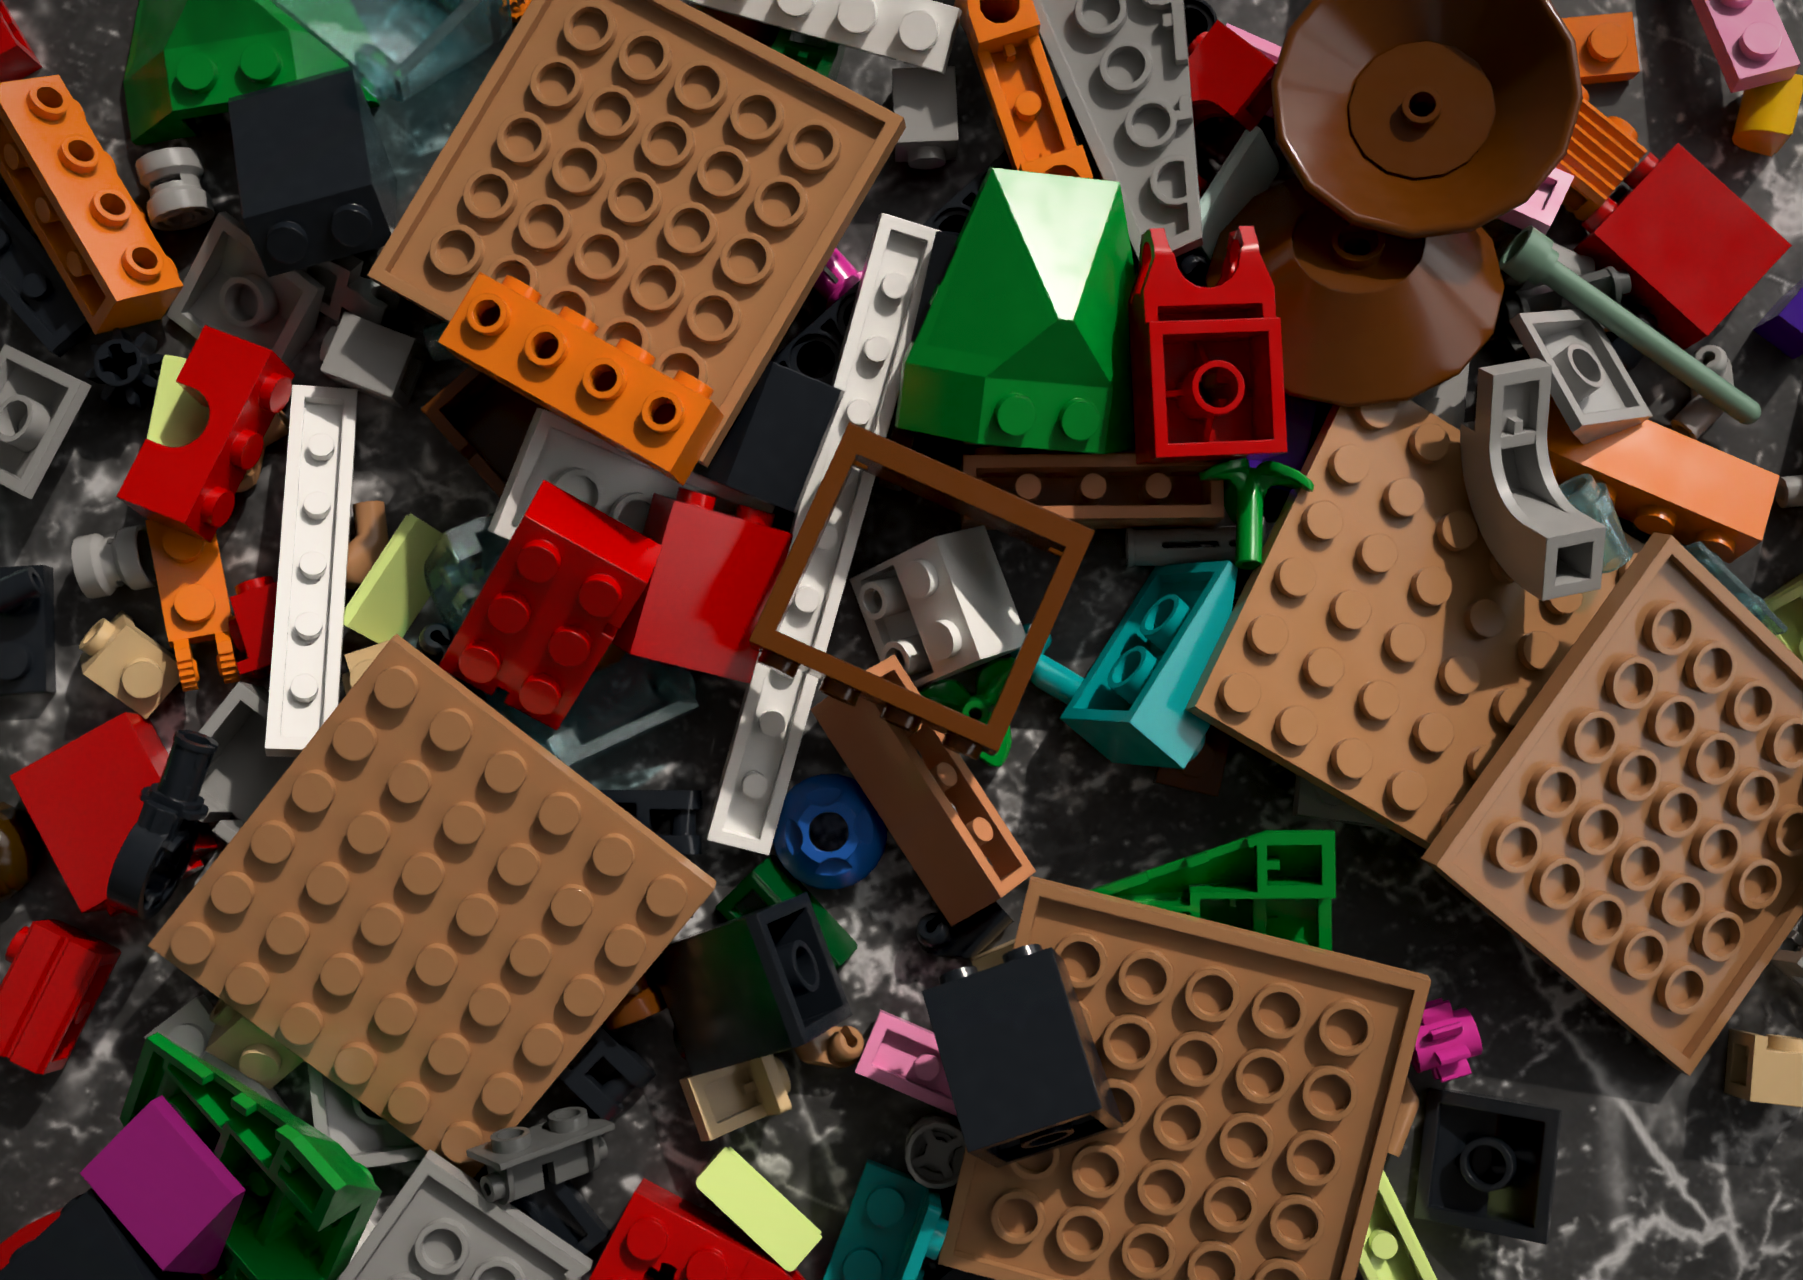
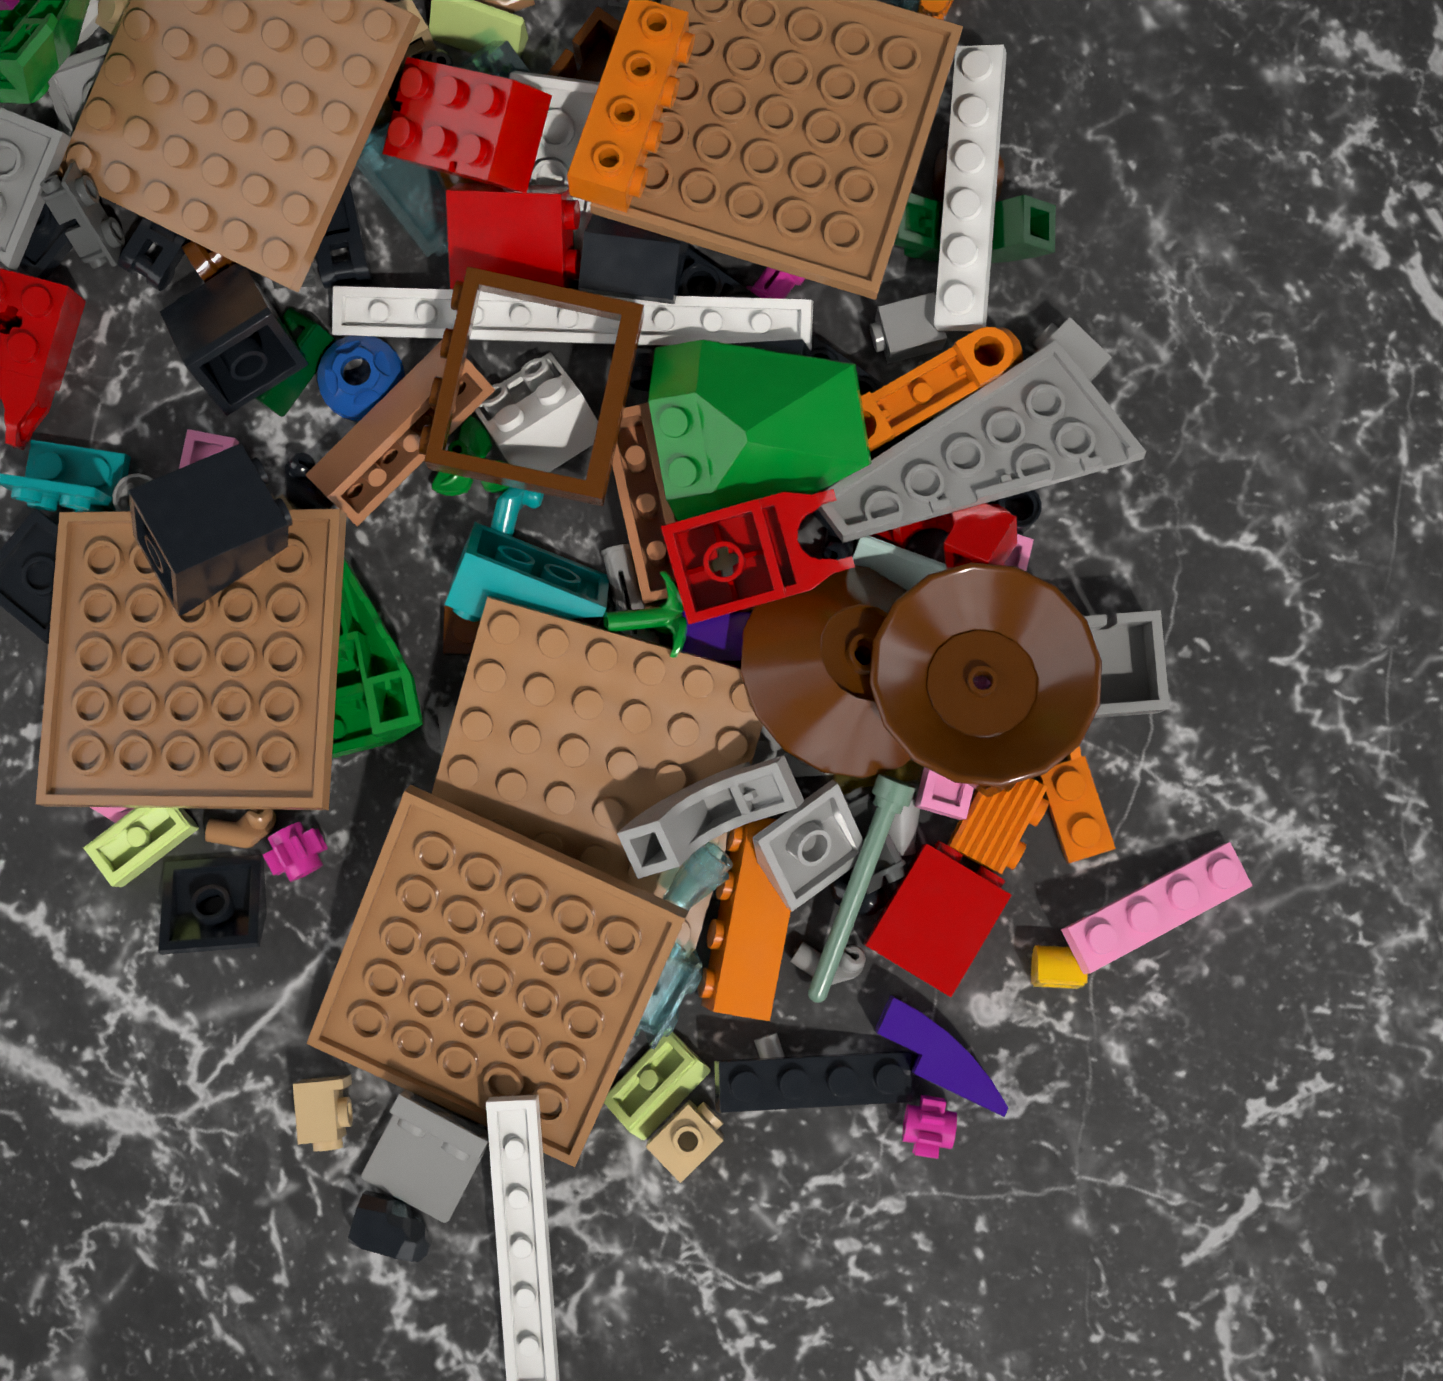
camera: 85 degrees right, 0 degrees up
tan bracket [679,1054,792,1141] -> none
yellowish green slope [695,1146,822,1272] -> none
medium nougat arm [793,1025,865,1069] -> none

